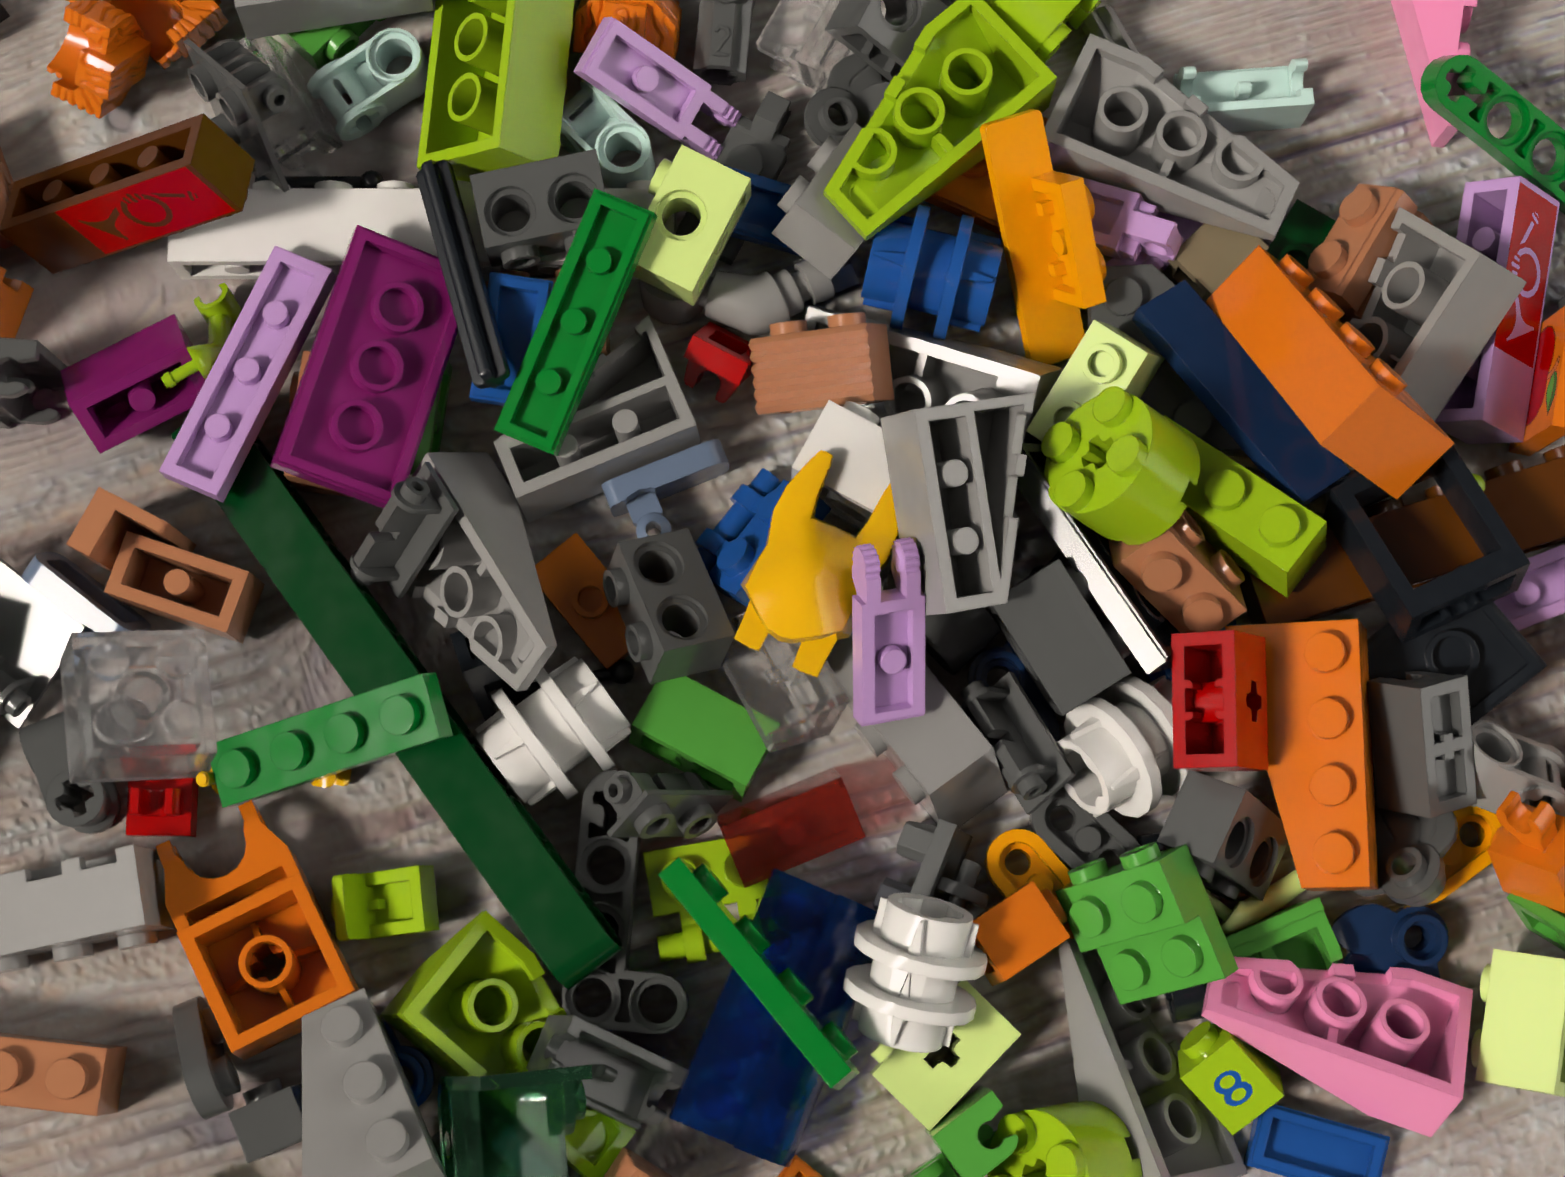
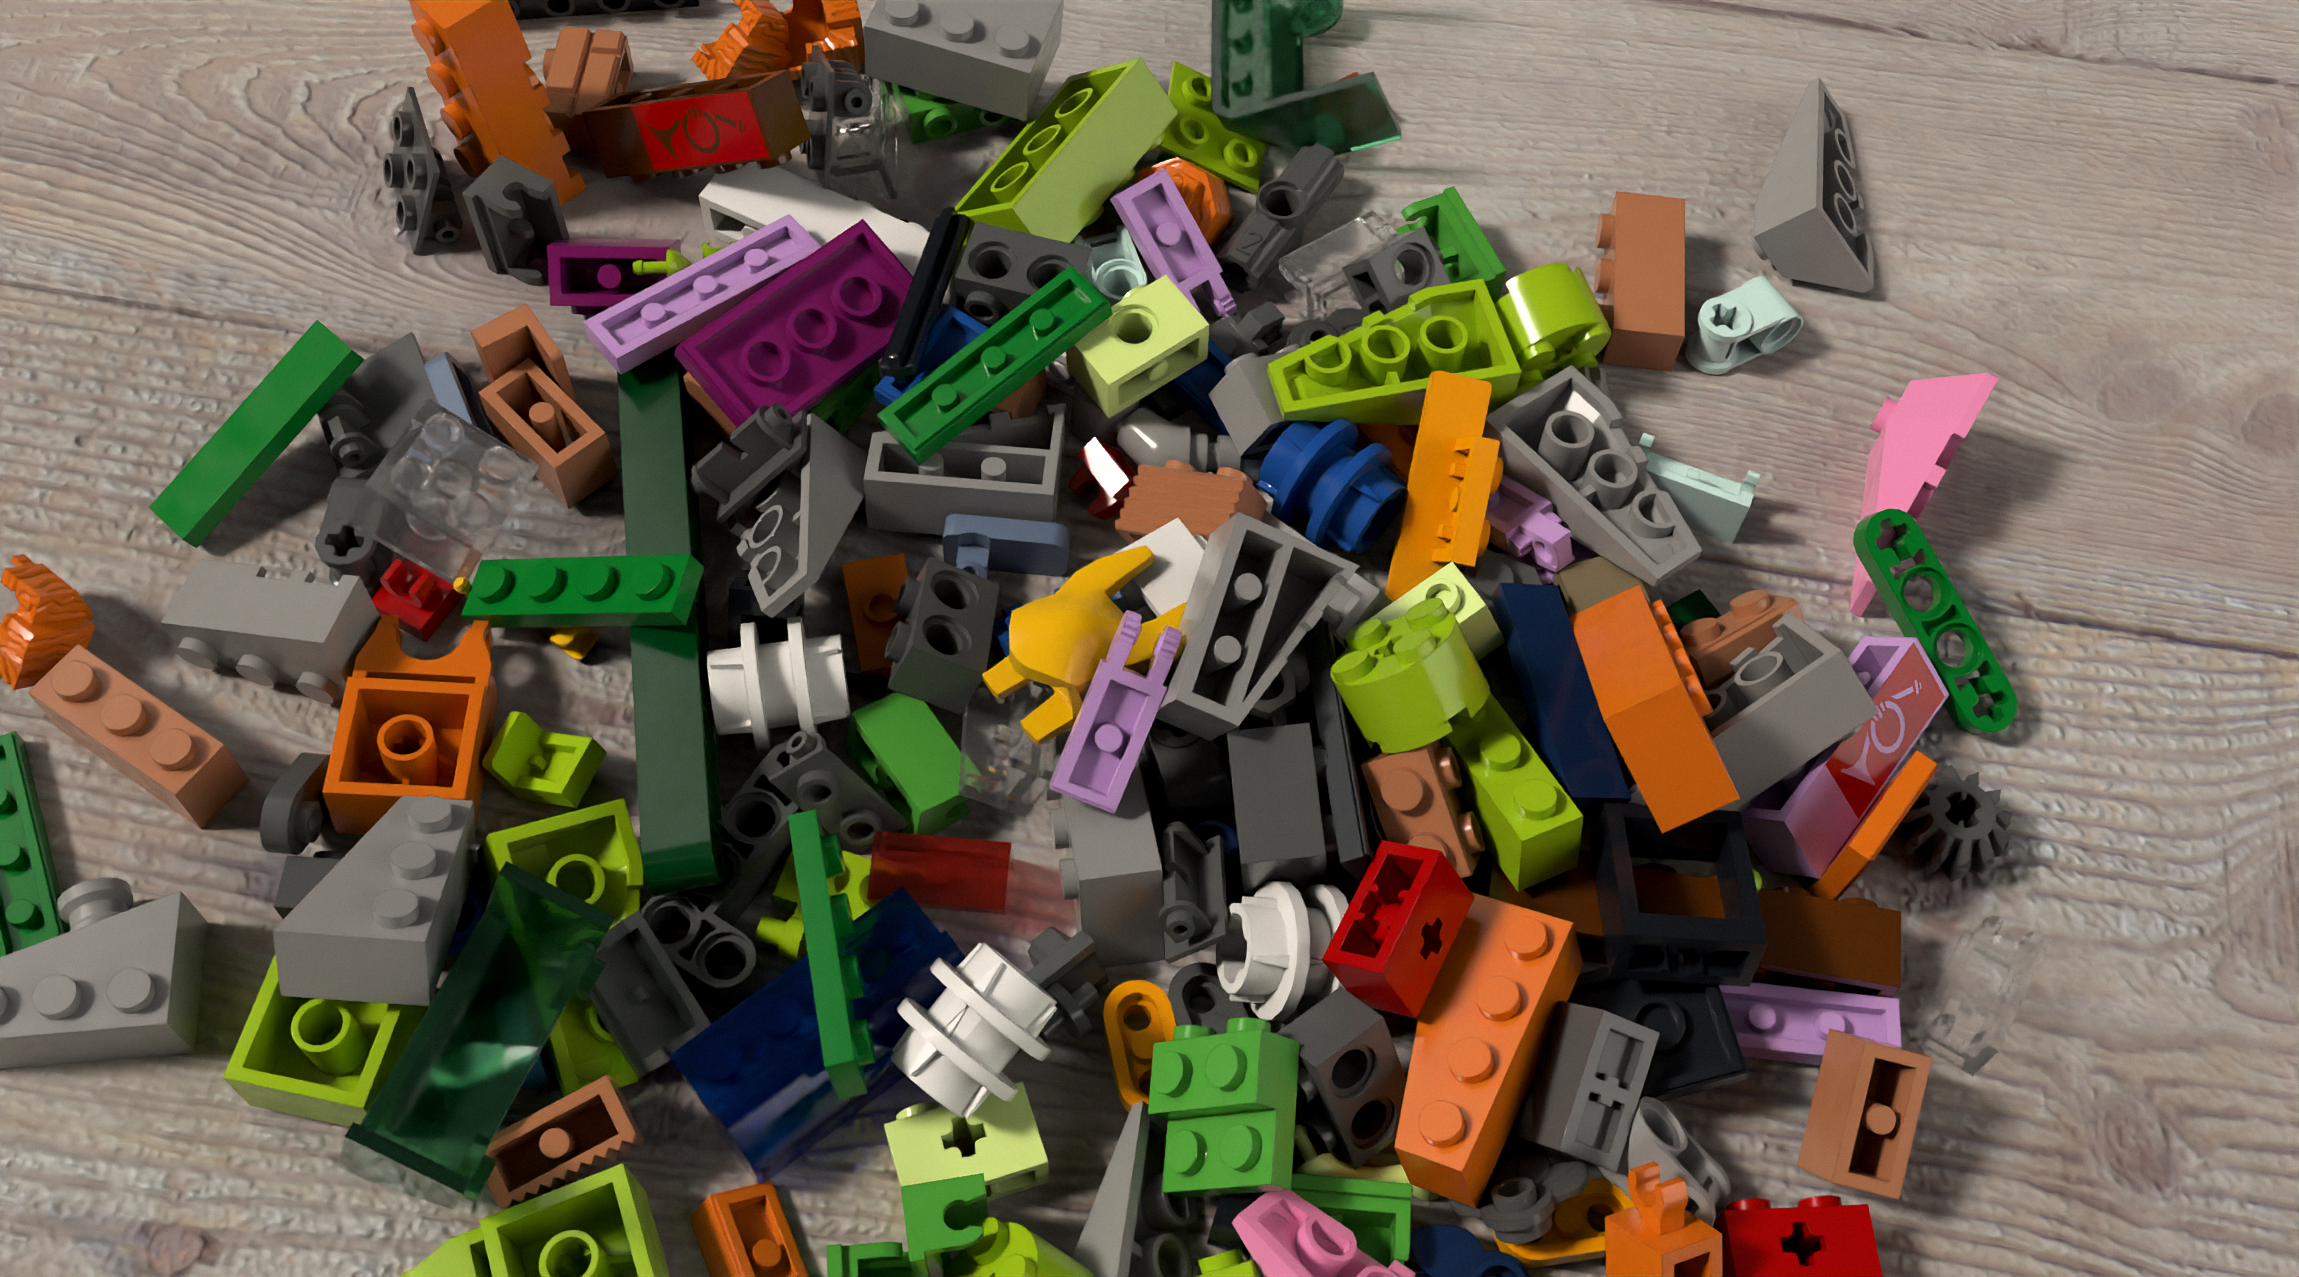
camera: 25 degrees right, 20 degrees down
light aqua piece [307,28,429,141] -> none
orange brick [973,881,1070,986] -> none

